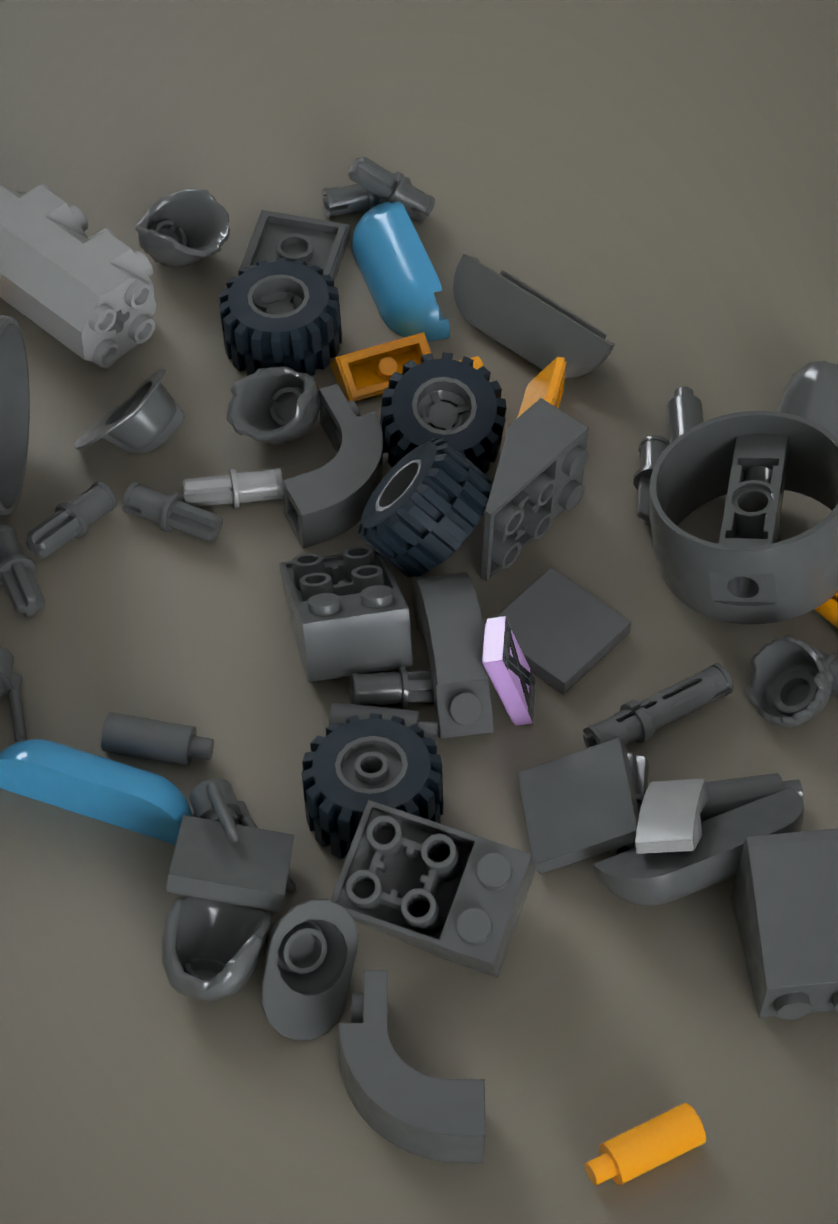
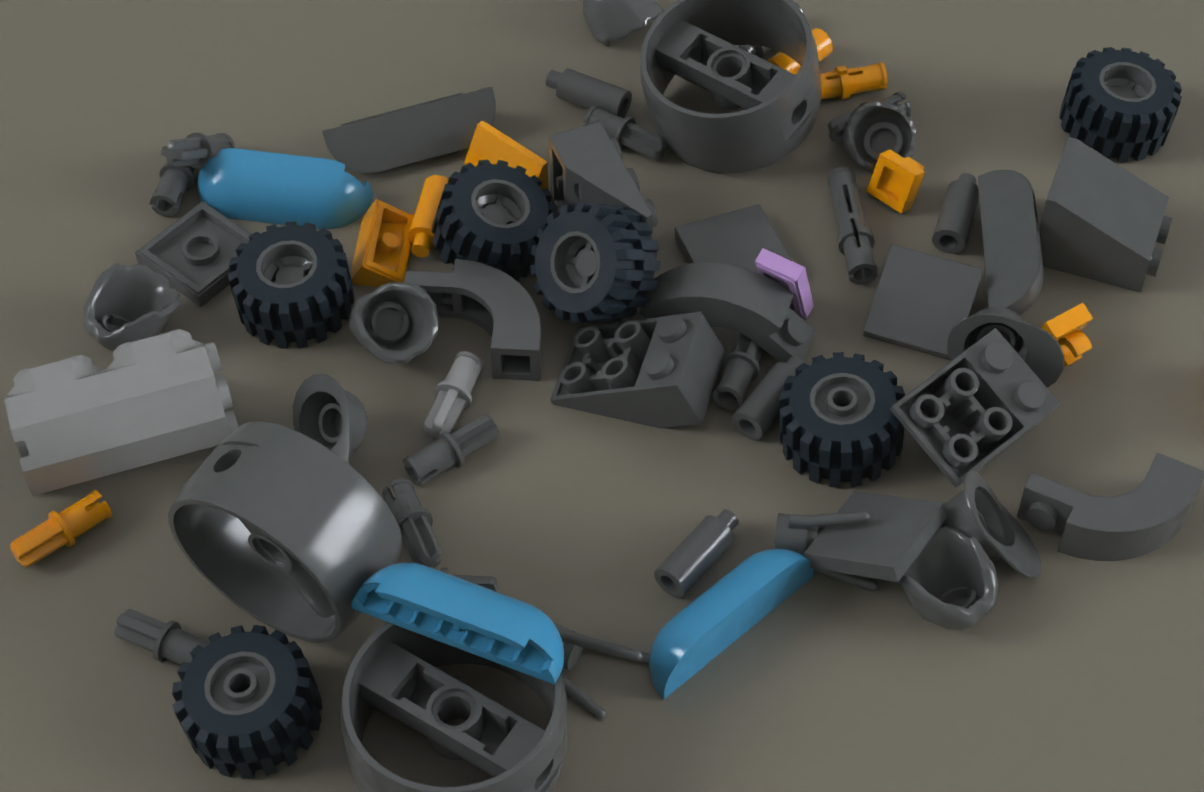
camera: 60 degrees left, 0 degrees up
light grey slope [635,778,708,854] -> none
none -> light orange tile [866,149,926,214]
none -> dark grey piece [947,307,1064,387]
none -> light orange tile [1041,303,1094,367]

